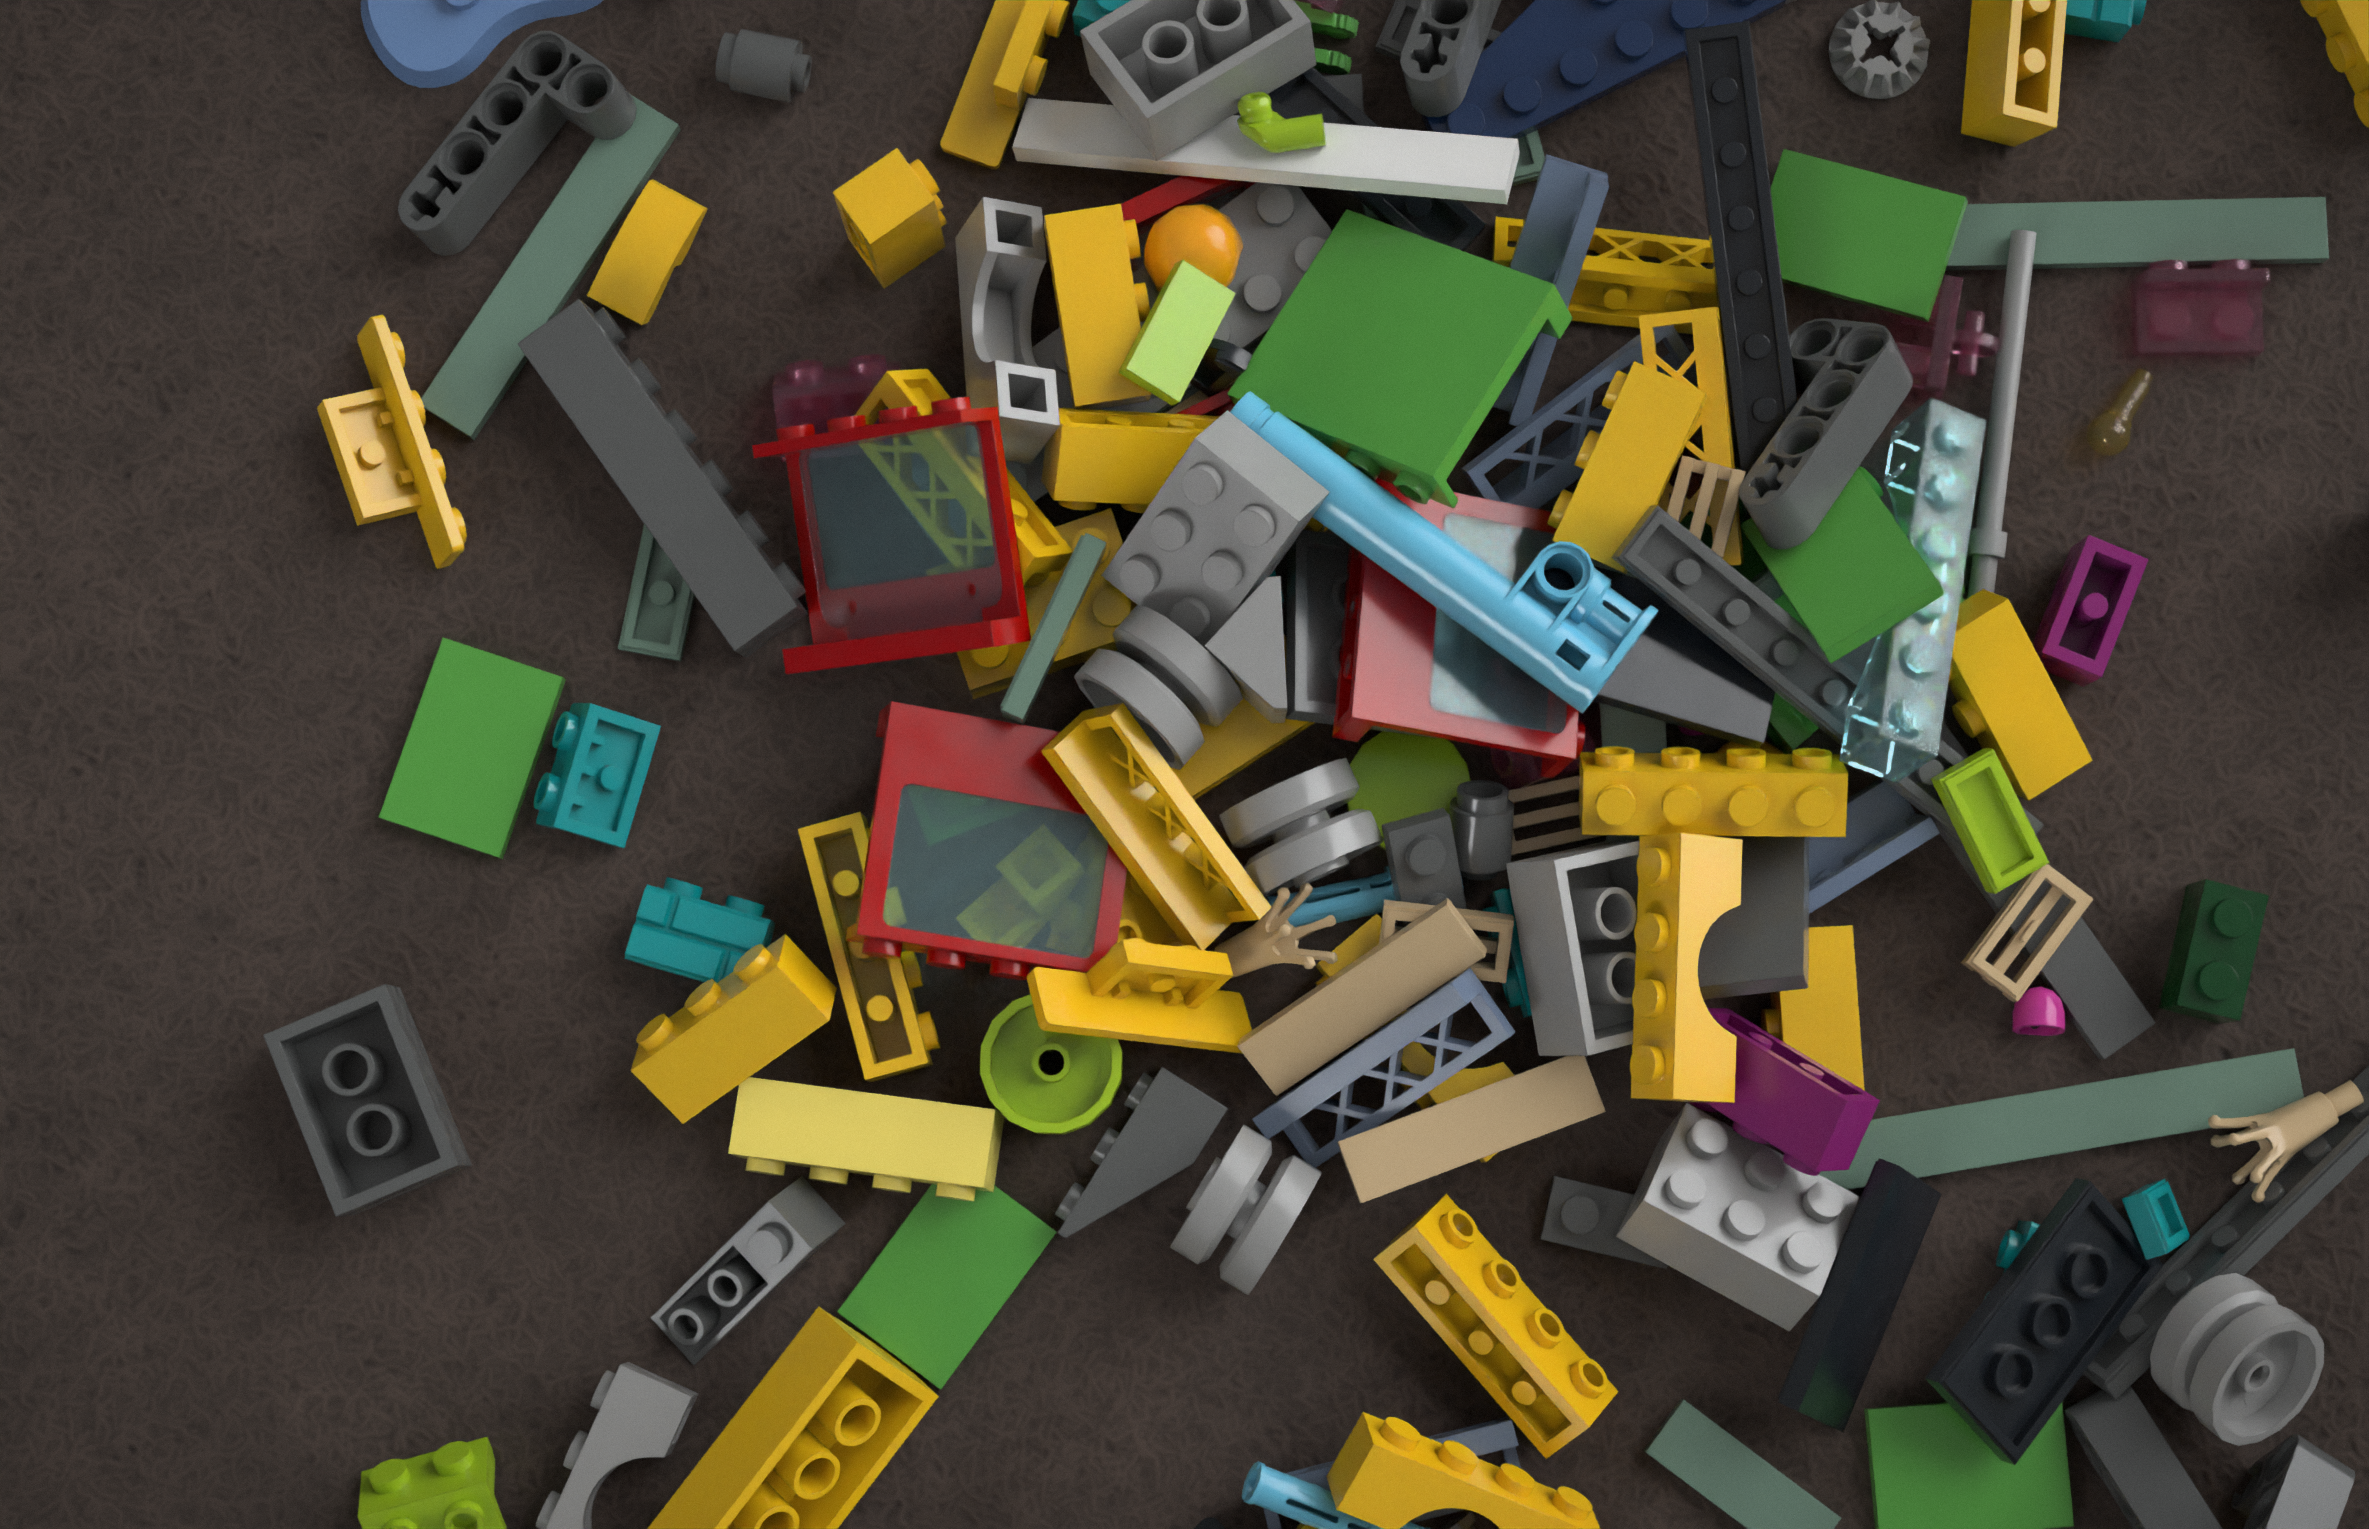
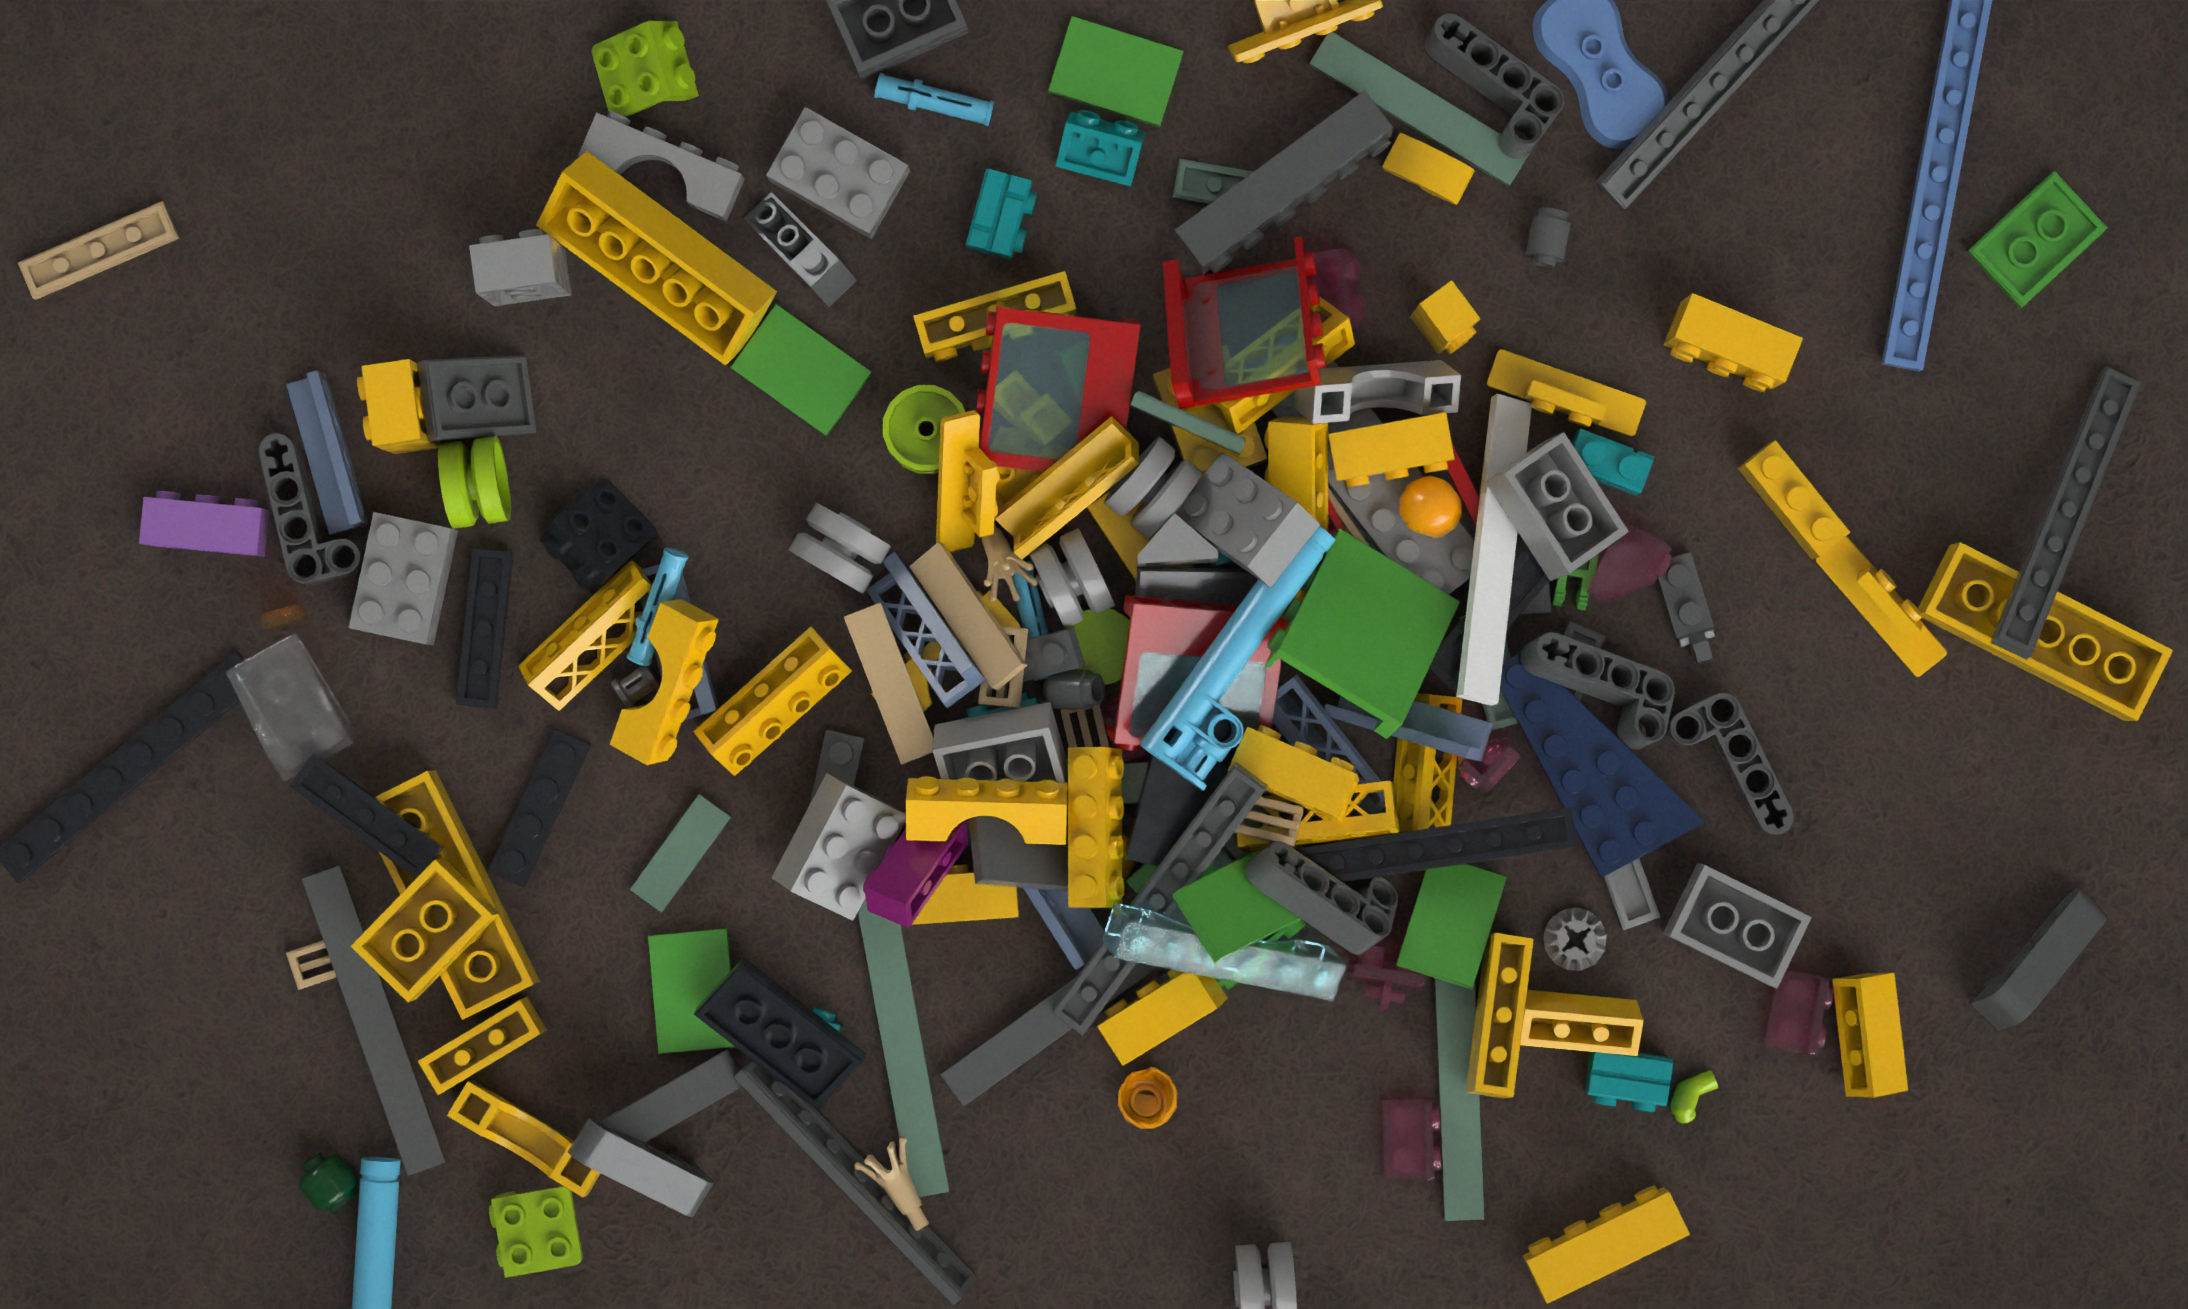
camera: 90 degrees right, 5 degrees up
yellow brick [631,934,837,1124] -> none
light yellow brick [728,1077,1005,1202] -> none
dark grey slope [1054,1067,1228,1238] -> none
lime tile [1119,260,1236,406] -> none
black tile [1190,338,1252,397] -> none
lime arm [1237,92,1326,153] -> none
black tile [1778,1158,1942,1433] -> none
lime tile [1931,748,2049,894] -> none
tan tile [1961,864,2093,1002] -> none
light grey bar [1966,230,2037,598] -> none
dark pink hinge [2013,987,2065,1036] -> none
magenta brick [2032,535,2149,687] -> none
clear yellow piece [2087,369,2153,456] -> none
teal tile [2122,1179,2190,1260] -> none
light grey wheel [2150,1273,2324,1446] -> none
dark green brick [2158,879,2269,1024] -> none
none -> light grey brick [766,107,910,239]
none -> medium azure pin [874,73,994,126]
none -> light orange hair [1118,1067,1178,1129]
none -> clear pink bracket [1457,736,1521,792]
none -> yellow brick [1465,933,1534,1098]

